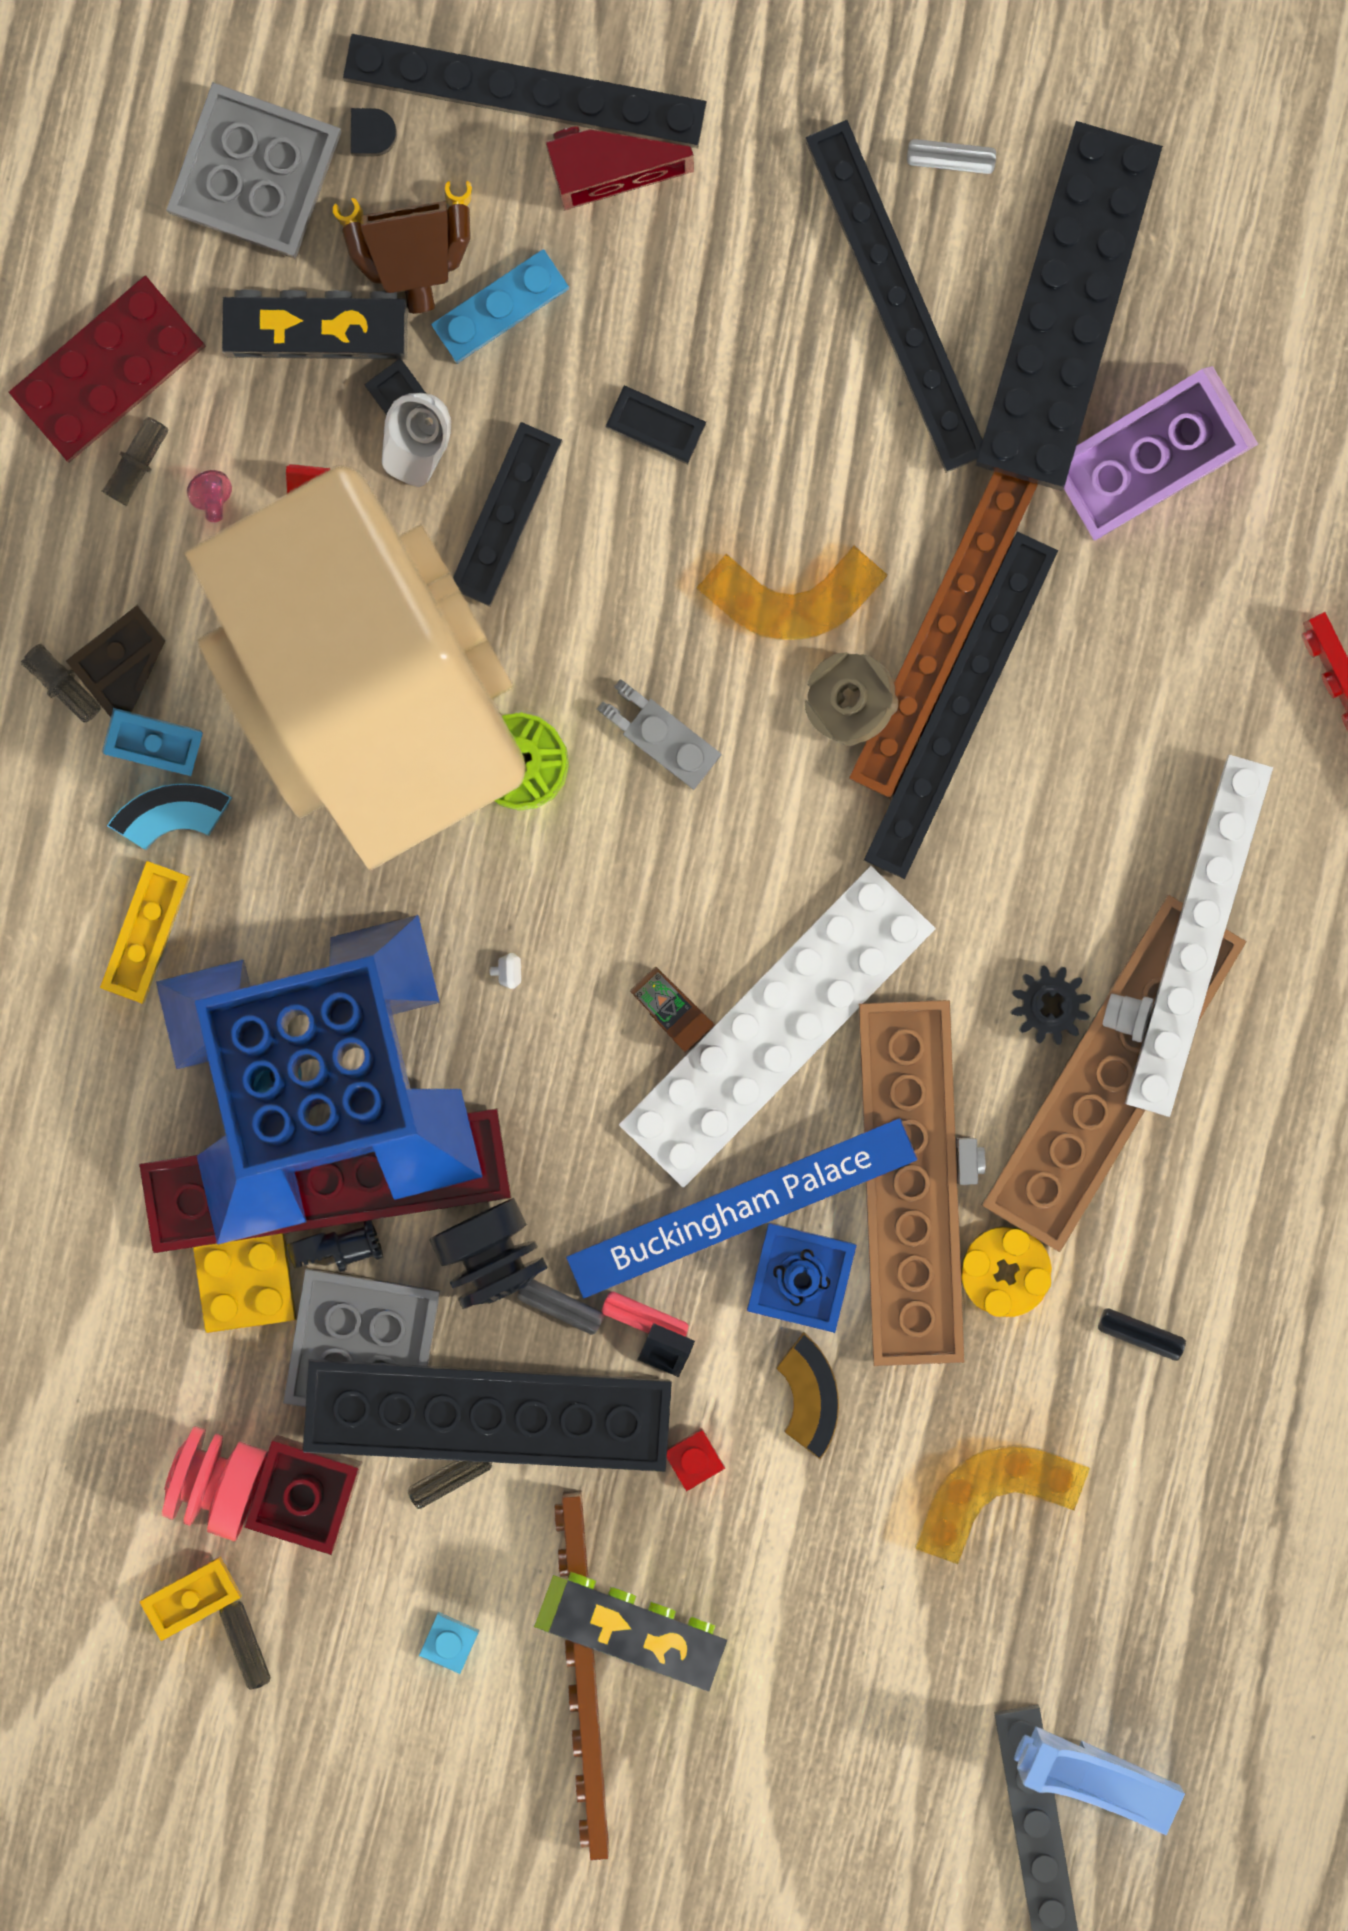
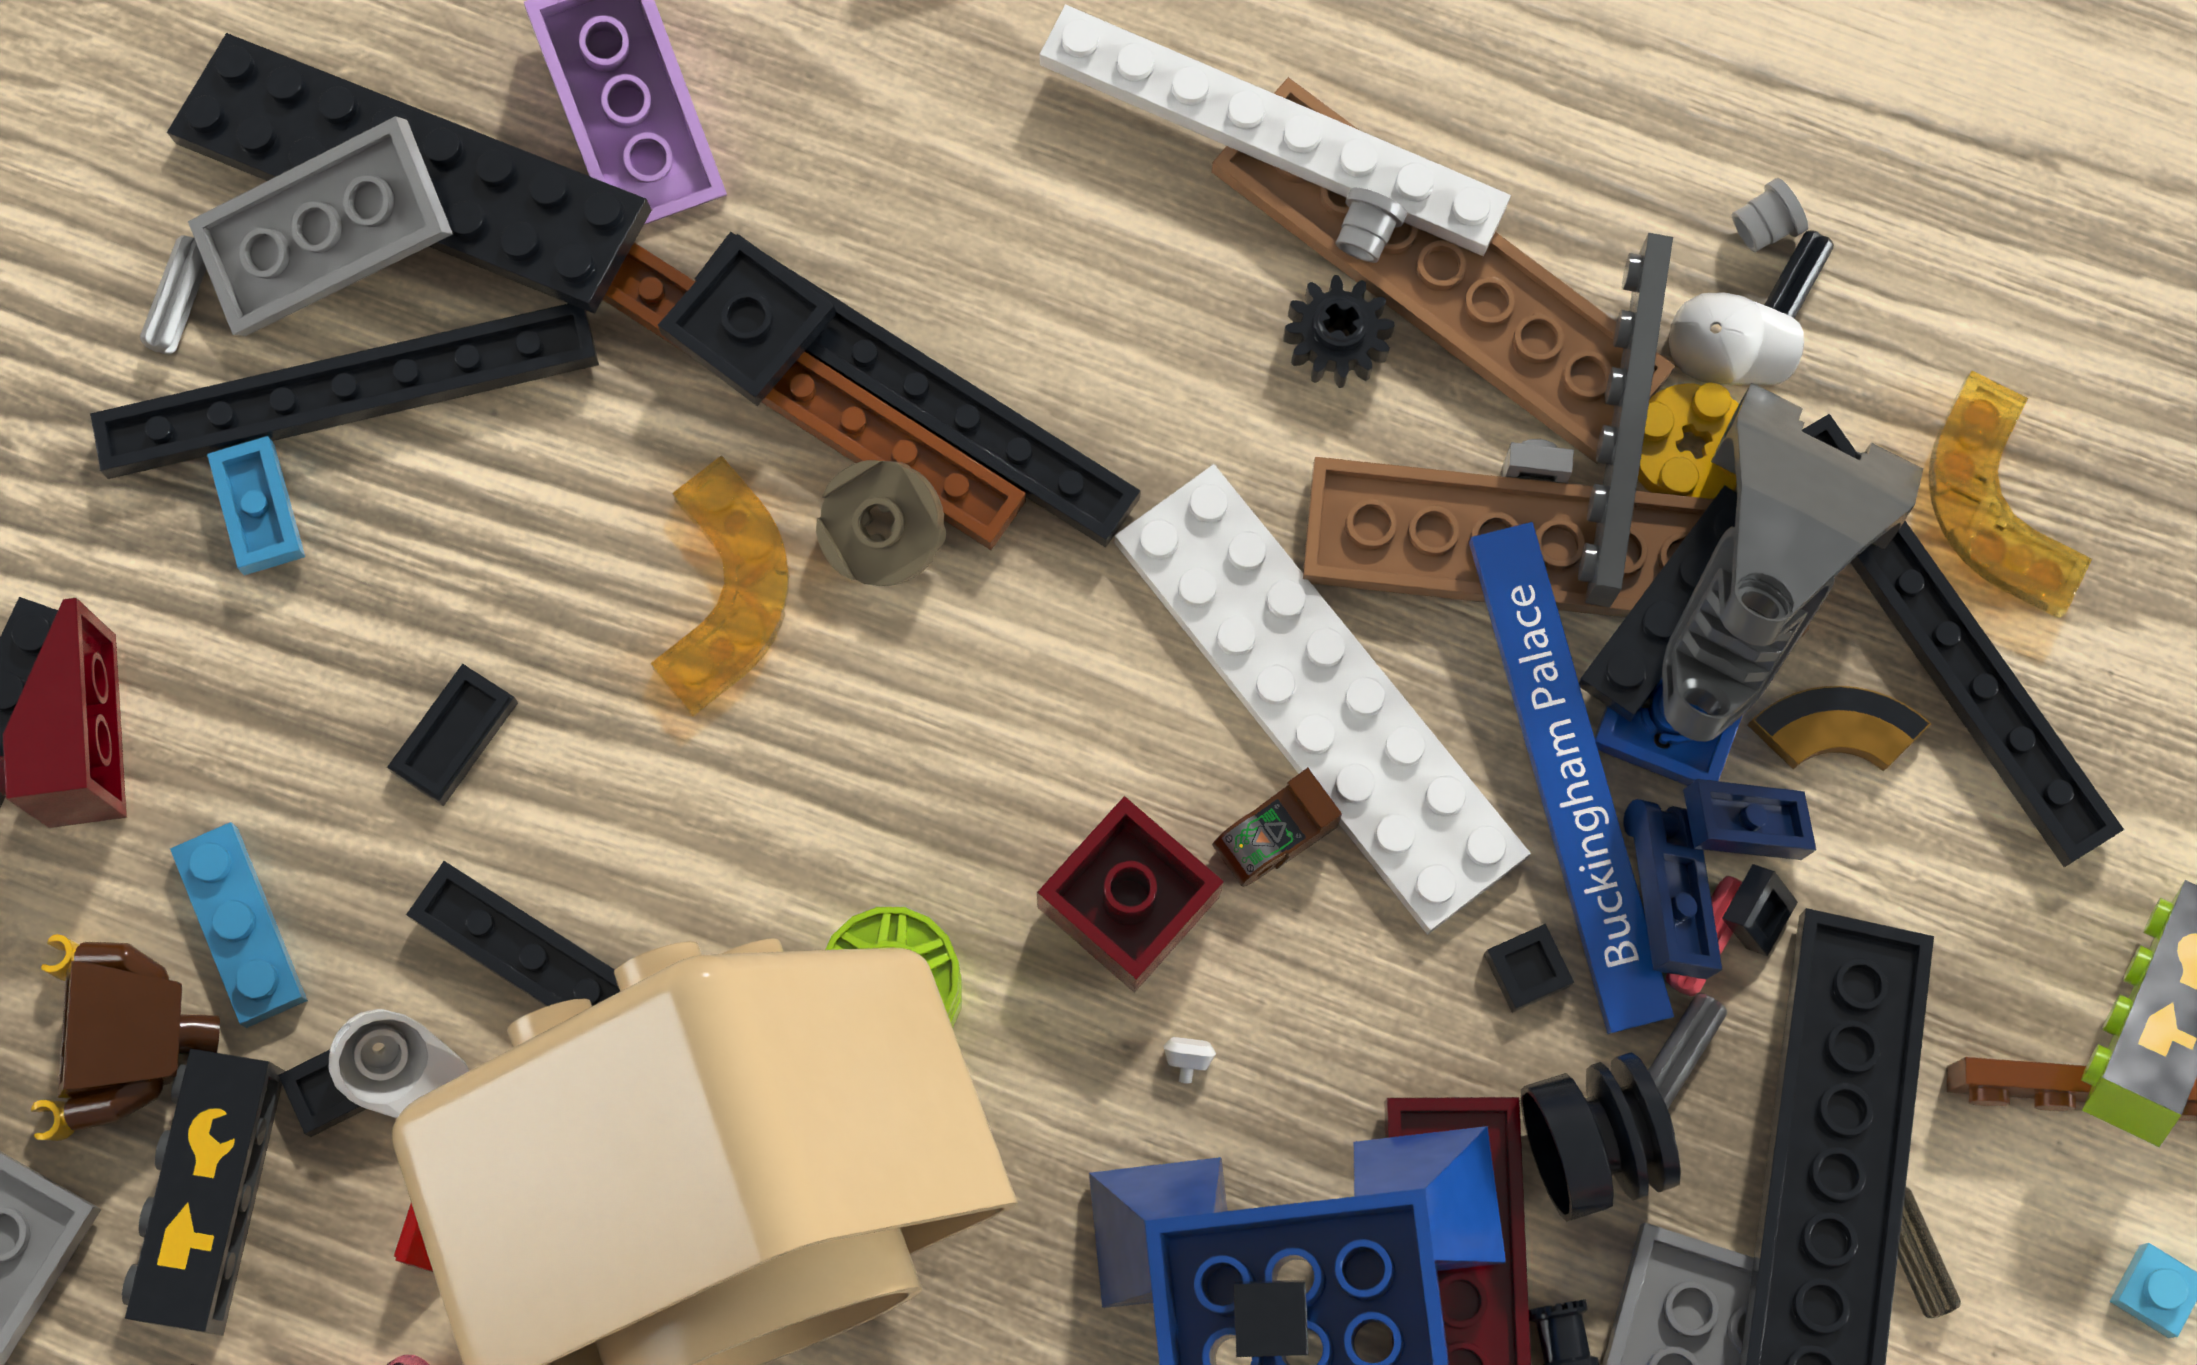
camera: 85 degrees left, 15 degrees down
light grey hinge [597,679,722,790] -> none
red plate [667,1428,725,1492] -> none
none -> light grey plate [188,116,453,337]
none -> dark azure plate [207,436,305,576]
none -> black plate [658,234,836,406]
none -> dark red brick [1037,796,1224,993]
none -> black tile [1233,1280,1309,1357]
none -> black tile [1484,924,1574,1013]
none -> dark grey plate [1578,233,1673,608]
none -> black plate [1579,485,1737,722]
none -> dark blue plate [1623,799,1723,979]
none -> dark grey piece [1662,383,1923,742]
none -> white cap [1669,292,1804,385]
none -> dark blue plate [1683,779,1817,860]
none -> light grey piece [1732,178,1808,252]
none -> black plate [1802,414,2124,867]

